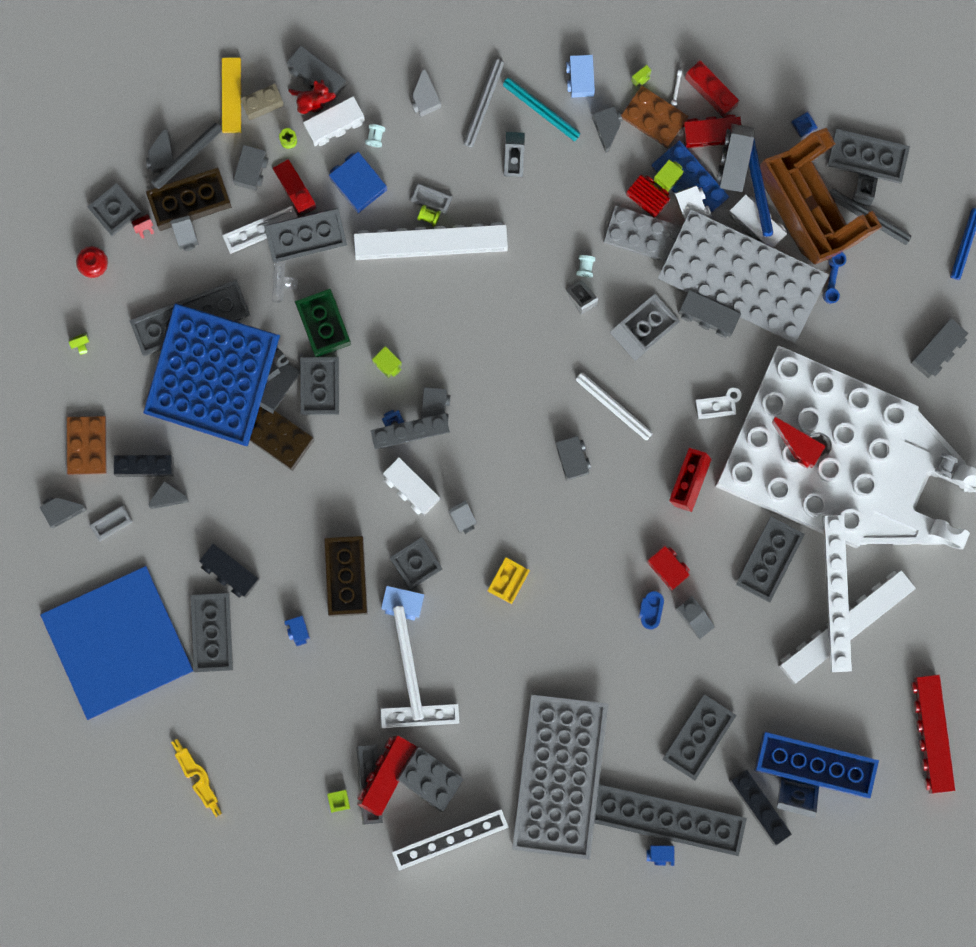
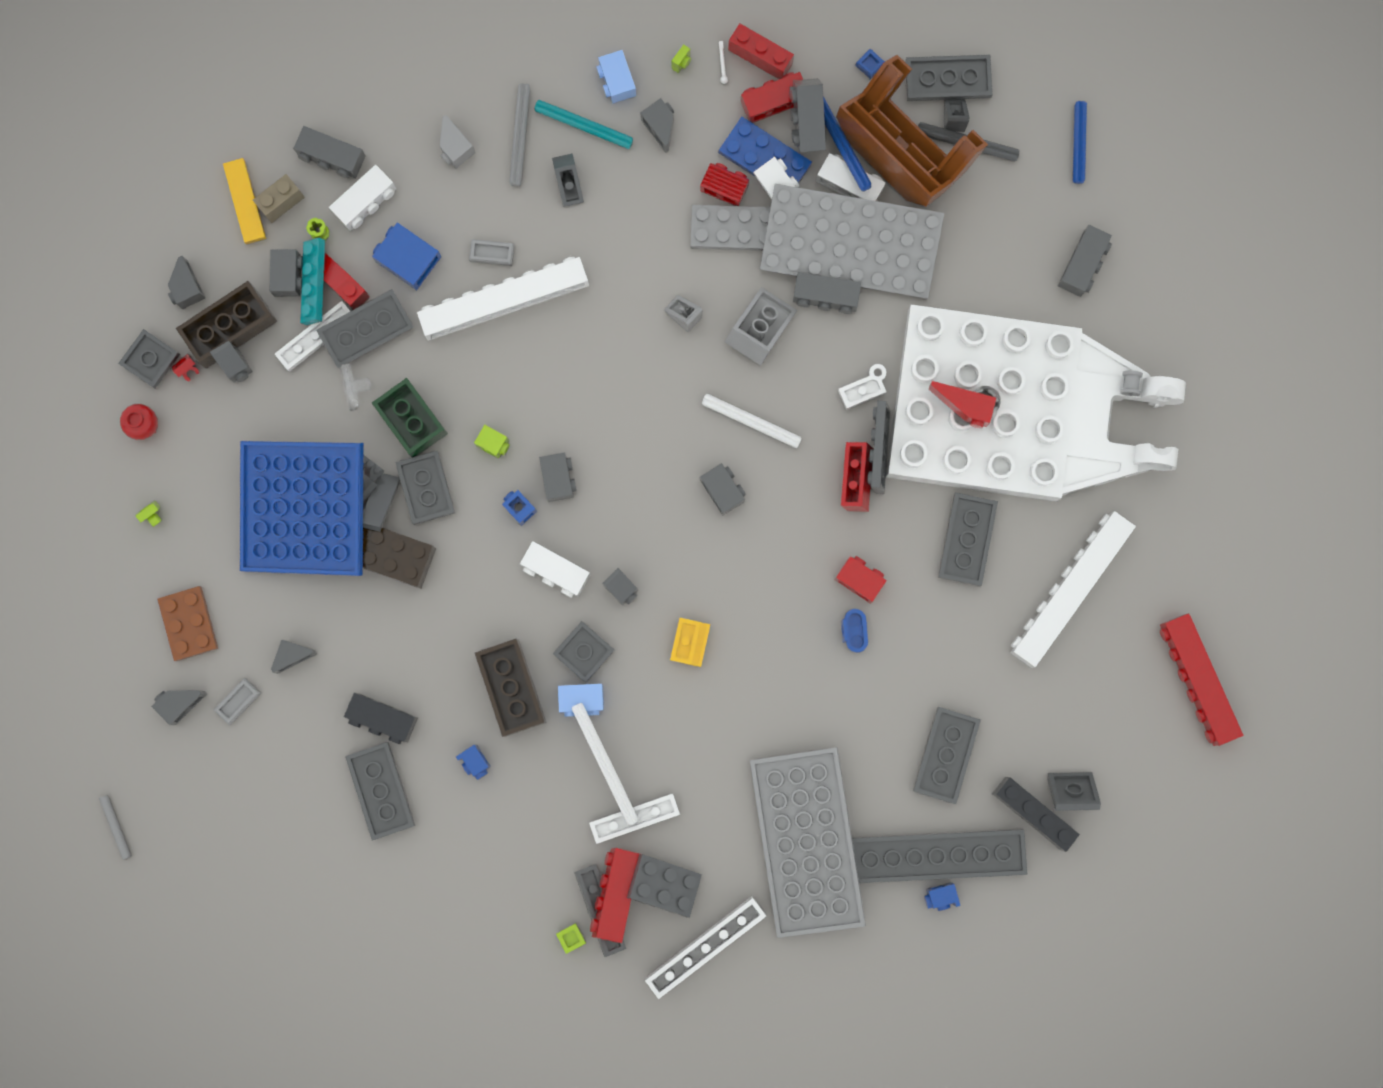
camera: 10 degrees left, 0 degrees up
blue tile [40,566,194,720] -> none
black brick [114,455,174,477] -> none
dark grey plate [129,279,251,357] -> none
dark grey axle [151,123,222,189] -> none
yellow piece [171,739,222,818] -> none
red animal [288,80,336,114] -> none
light aqua bush [365,124,385,147] -> none
dark grey plate [371,413,450,449] -> none
lime bush [417,205,441,227] -> none
light aqua bush [576,255,595,278] -> none
dark orange plate [621,86,689,149] -> none
lime brick [654,160,684,192] -> none
dark grey slope [675,596,715,639] -> none
blue brick [754,732,879,799] -> none
blue bar [822,252,847,304] -> none
white brick [823,515,852,672] -> none
none -> teal plate [300,238,325,325]
none -> dark grey plate [868,400,891,494]

